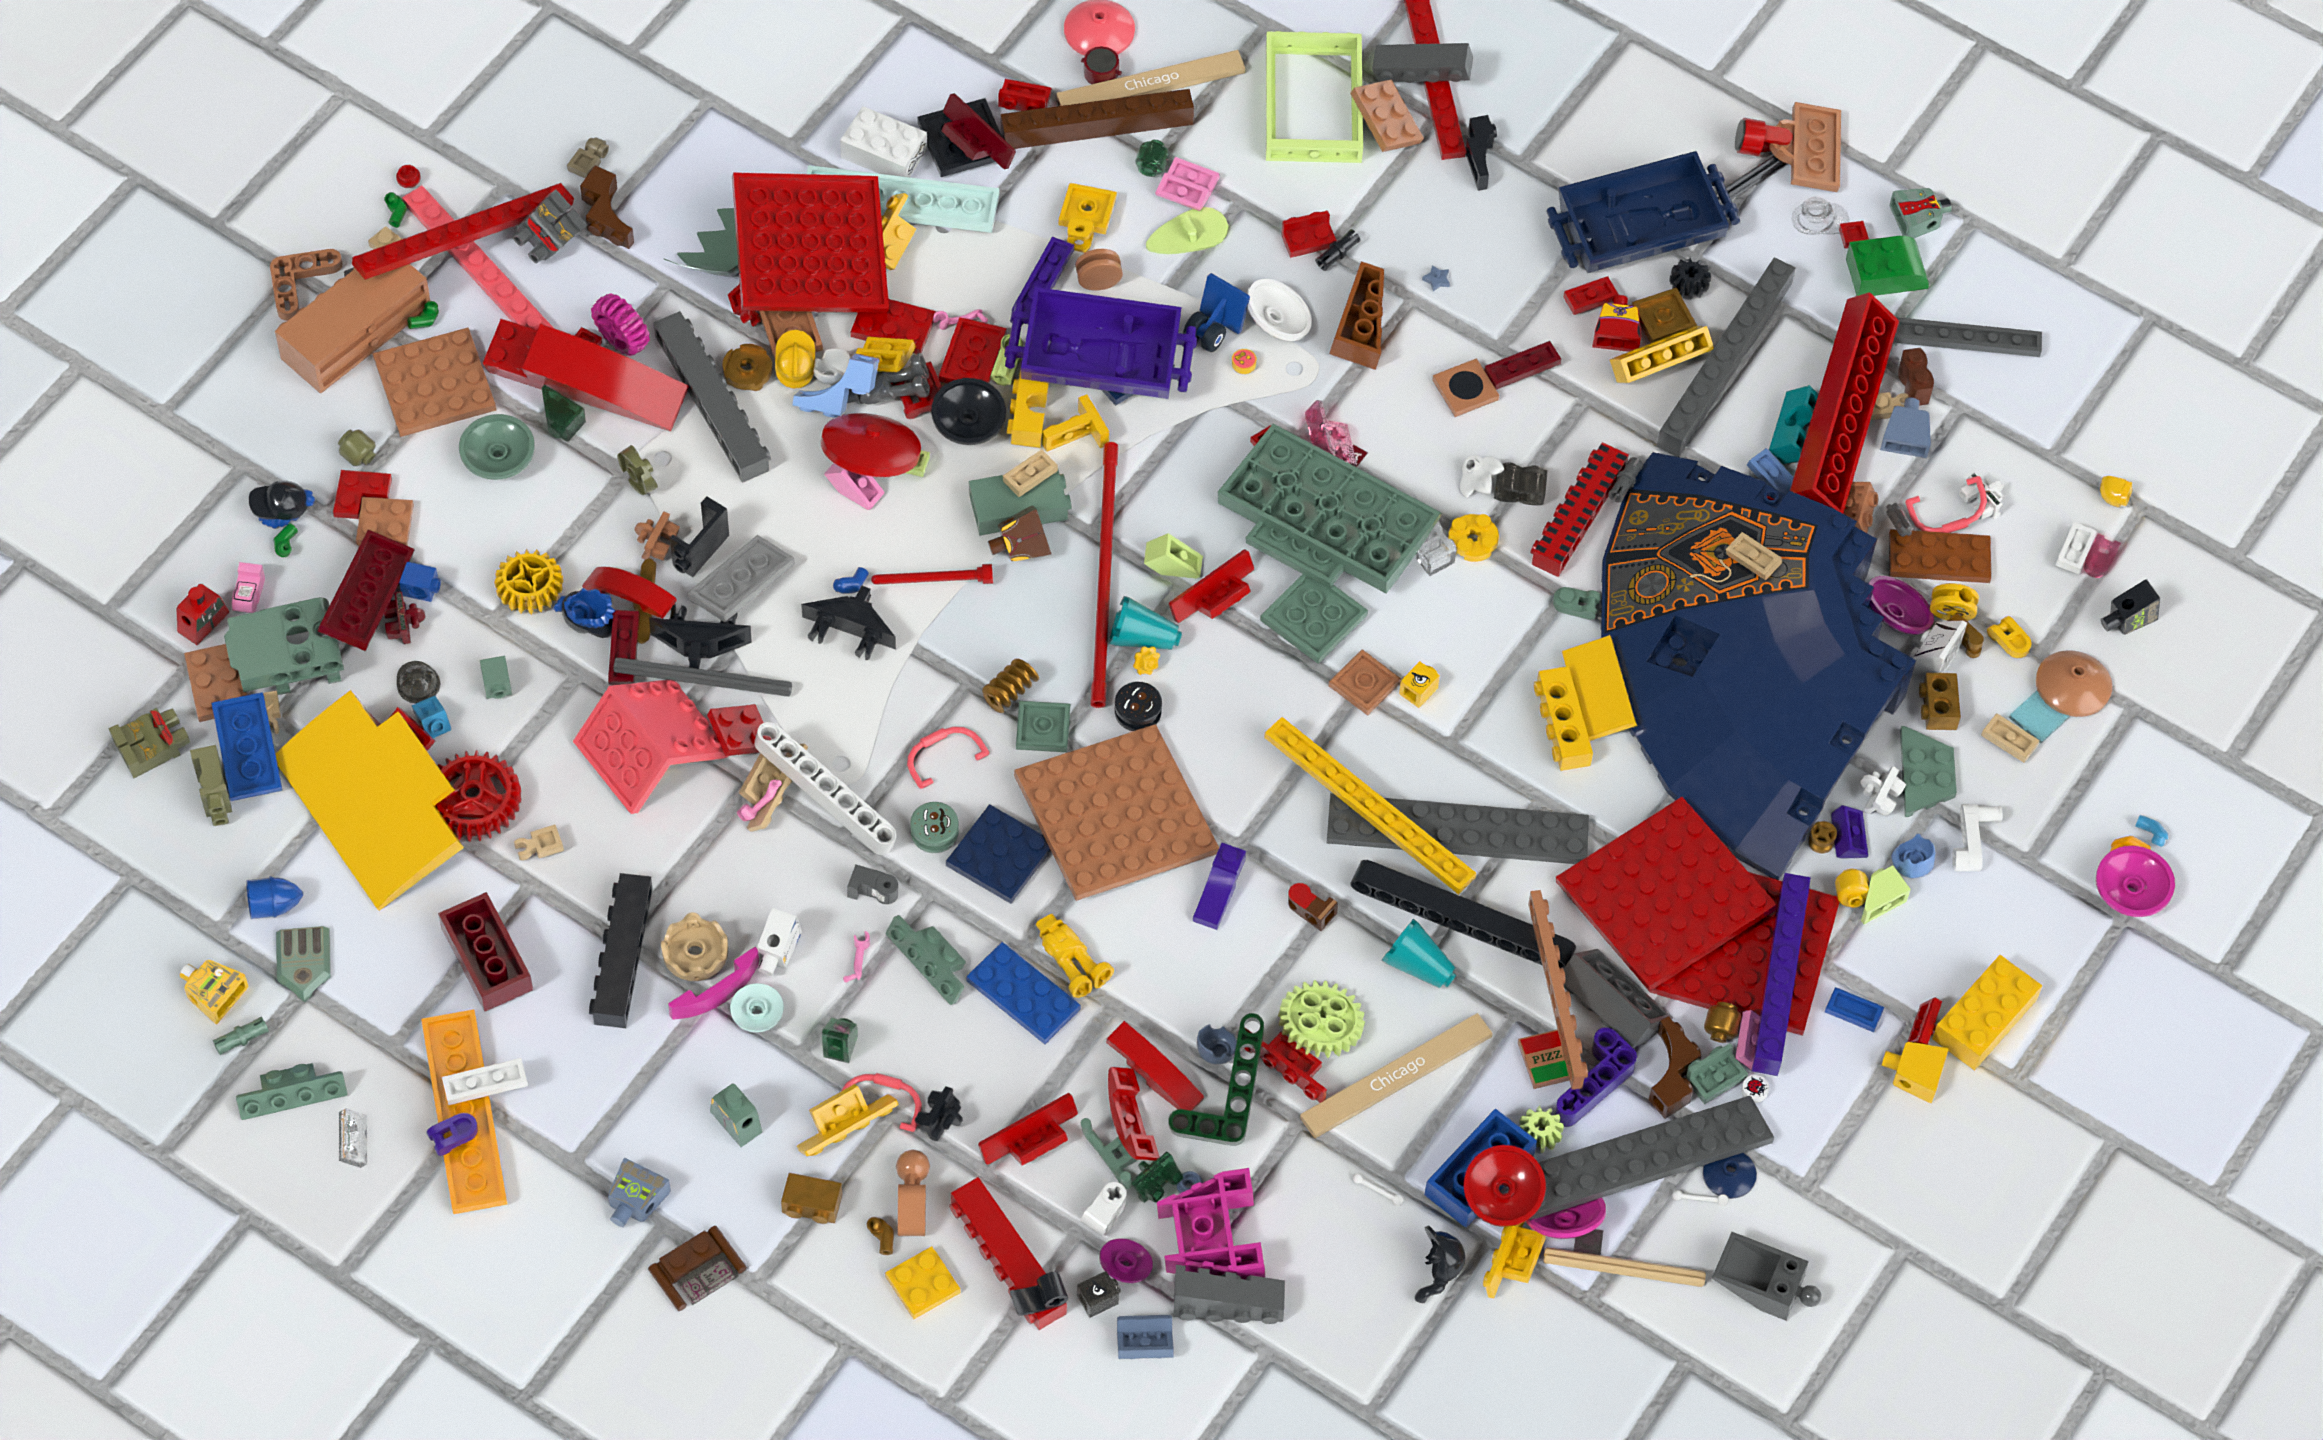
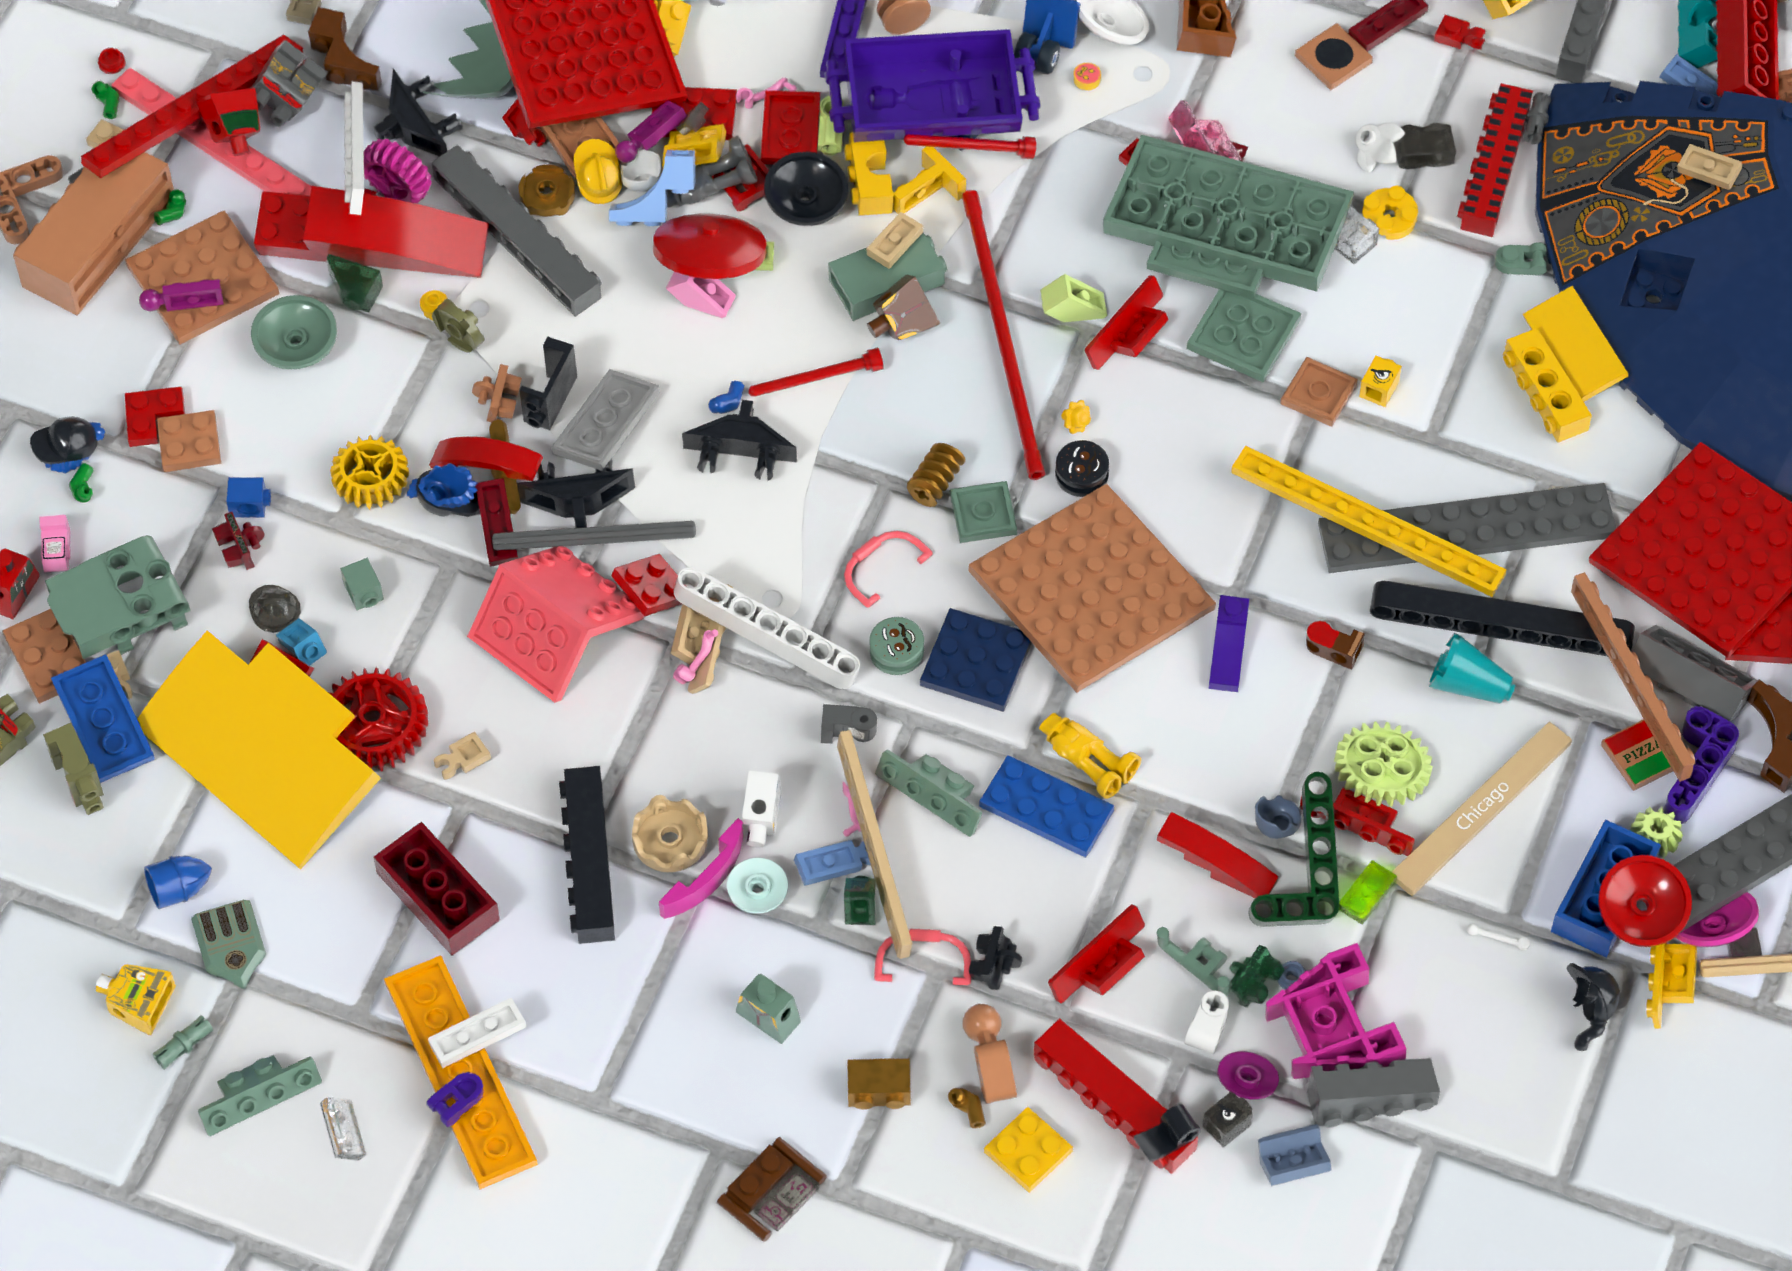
camera: 10 degrees left, 0 degrees up
dark red plate [318,530,415,651] -> none
olive head [338,429,376,466] -> none
sand blue torso [608,1157,671,1227] -> none
yellow bracket [797,1084,899,1156] -> none
red slope [1108,1067,1160,1161] -> none
teal cone [1109,596,1182,650] -> none
none -> magenta plate [139,279,224,312]
none -> red torso [197,88,260,156]
none -> white plate [344,82,364,215]
none -> black connector [374,68,463,157]
none -> yellow plate [420,290,448,321]
none -> magenta plate [615,101,687,163]
none -> clear smoke plate [676,102,709,136]
none -> medium blue plate [794,840,871,886]
none -> tan tile [837,730,912,959]
none -> red piece [903,134,1036,159]
none -> clear neon green plate [1339,860,1397,925]
none -> red plate [1434,15,1486,49]

